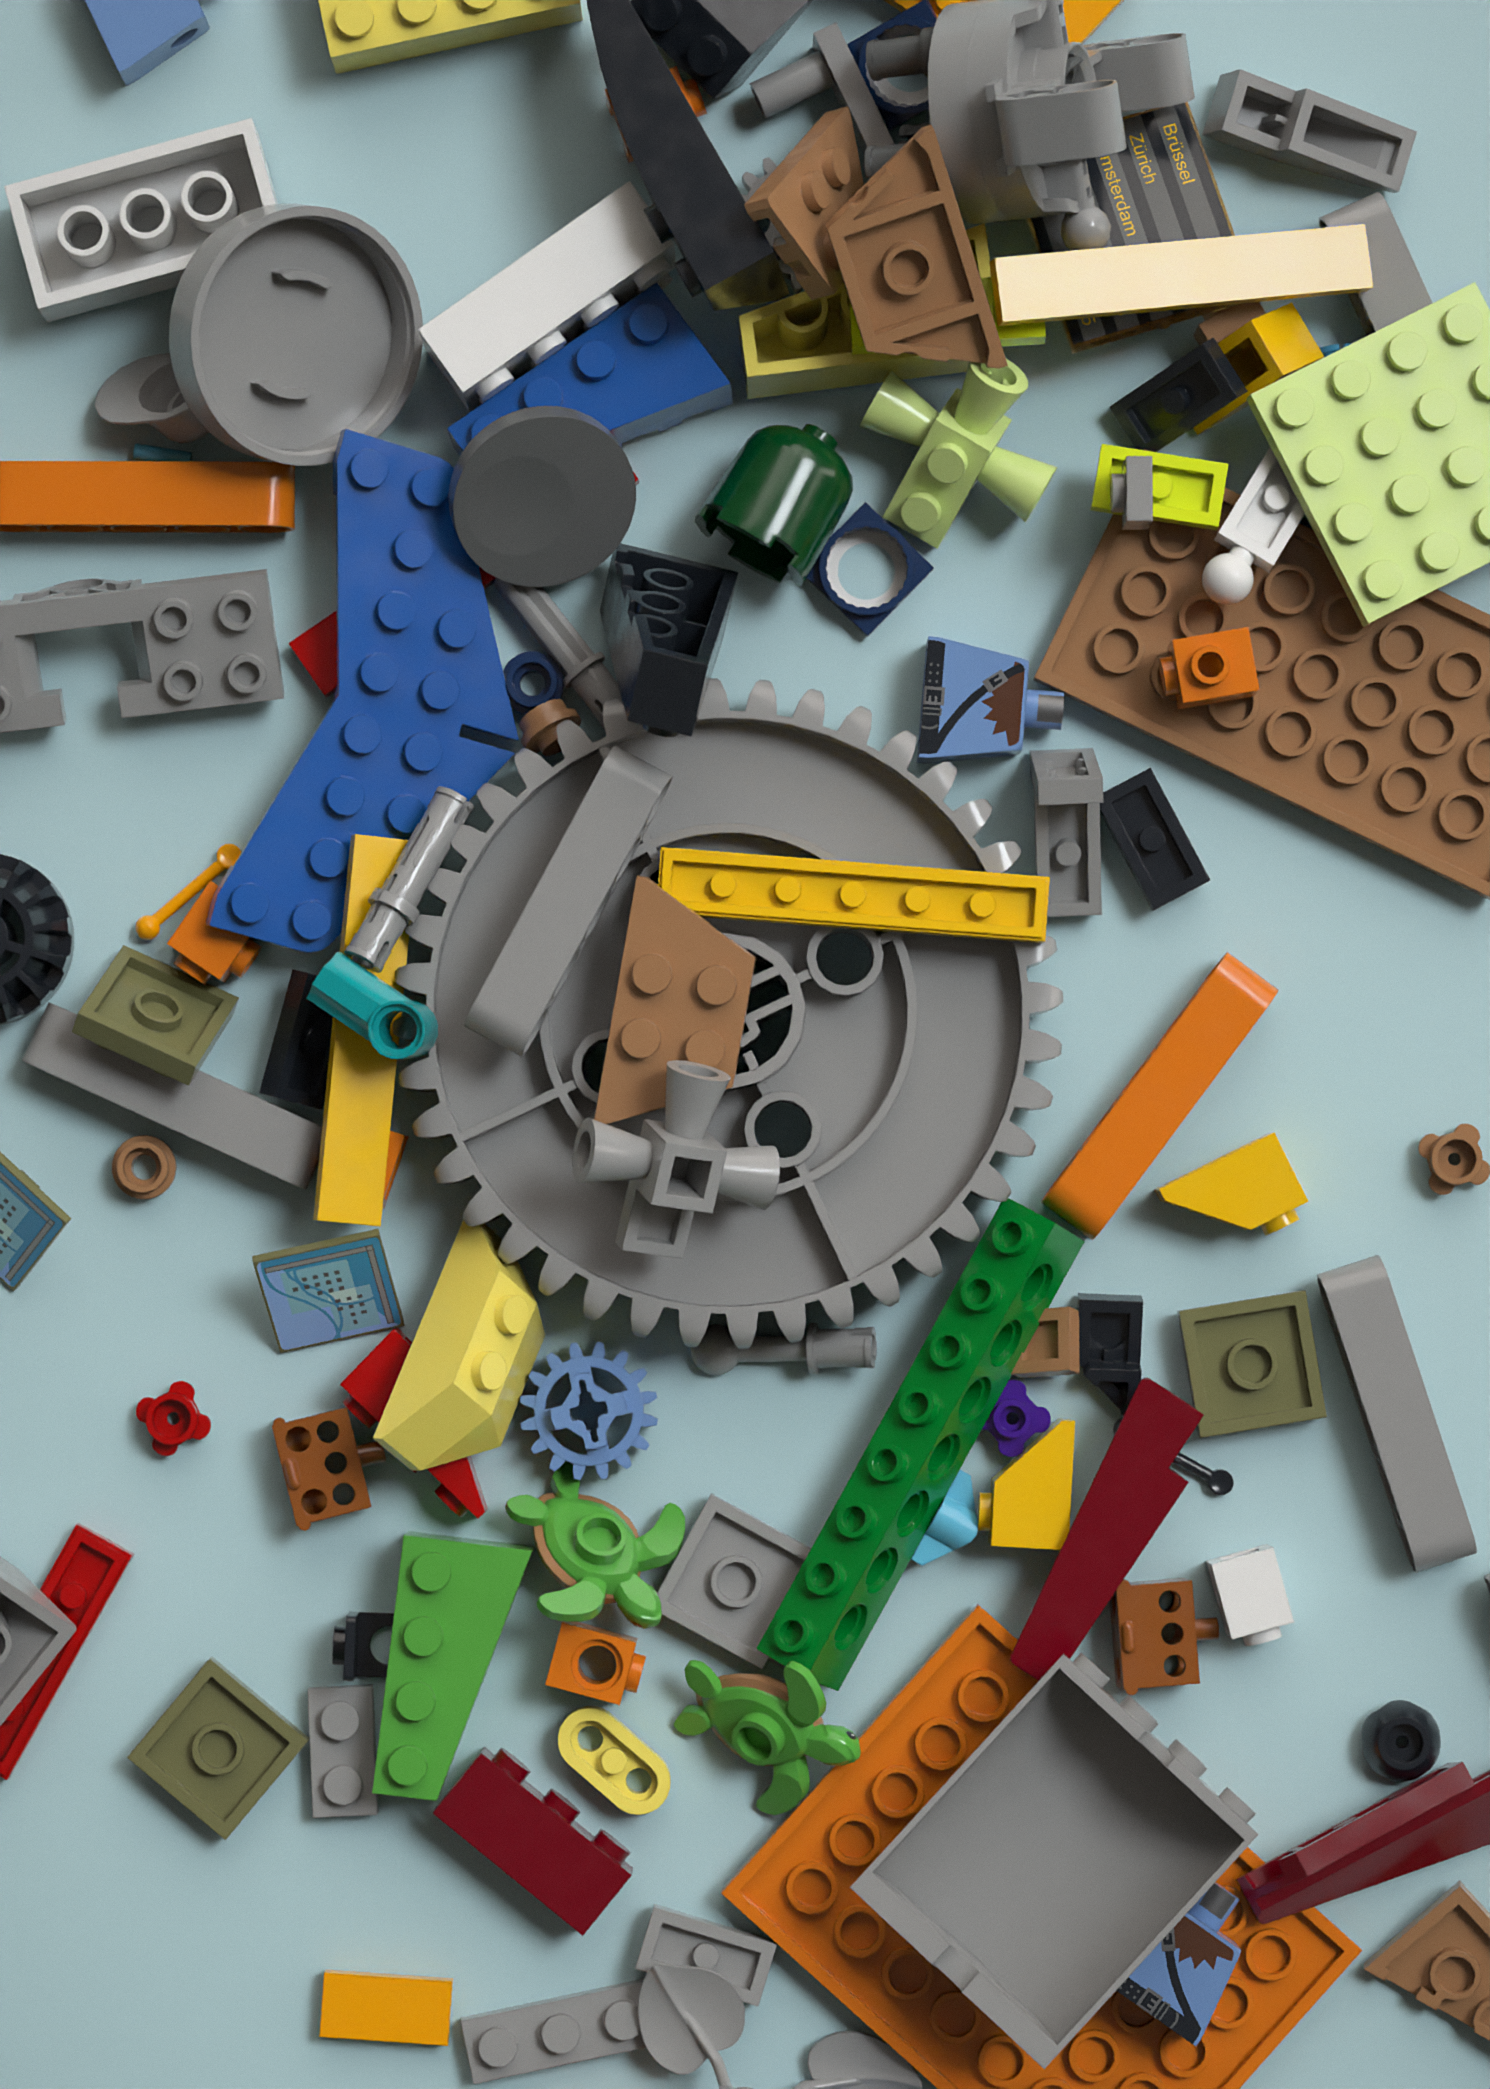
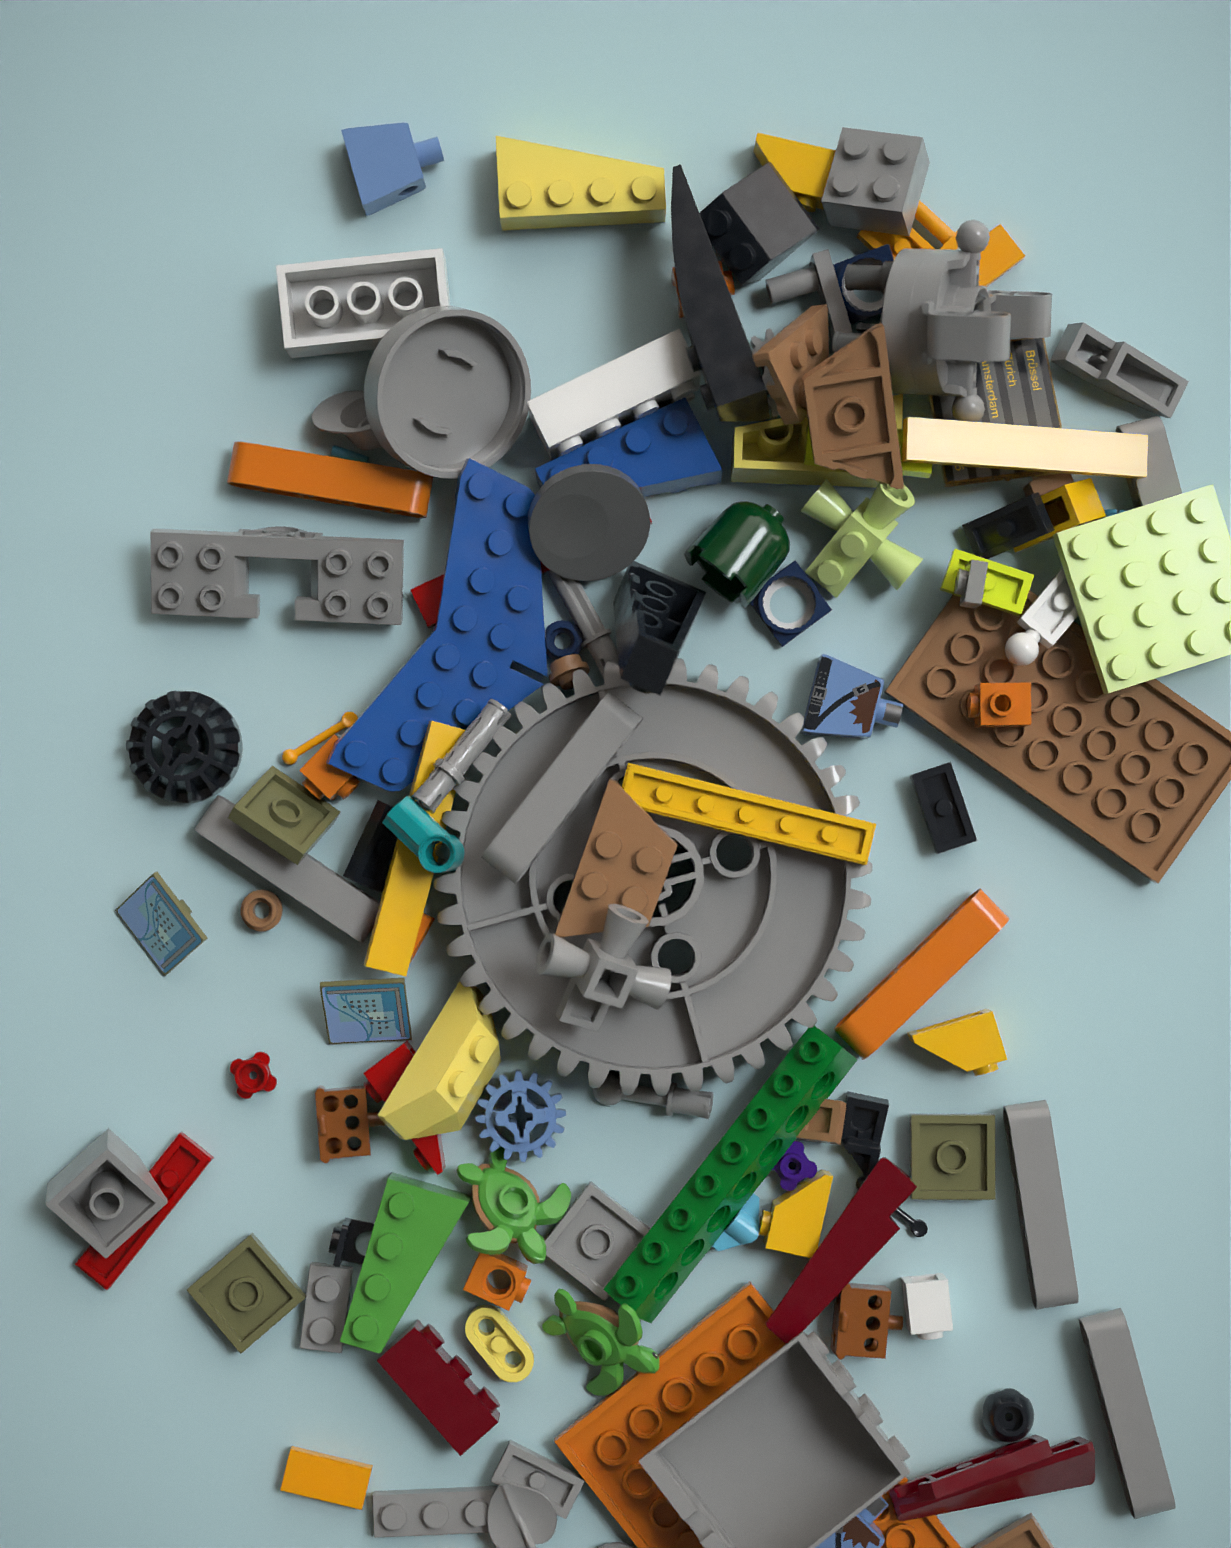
camera: 10 degrees right, 0 degrees up
light grey bracket [1030,748,1103,917] -> none
medium nougat plate [1418,1124,1490,1195] -> none

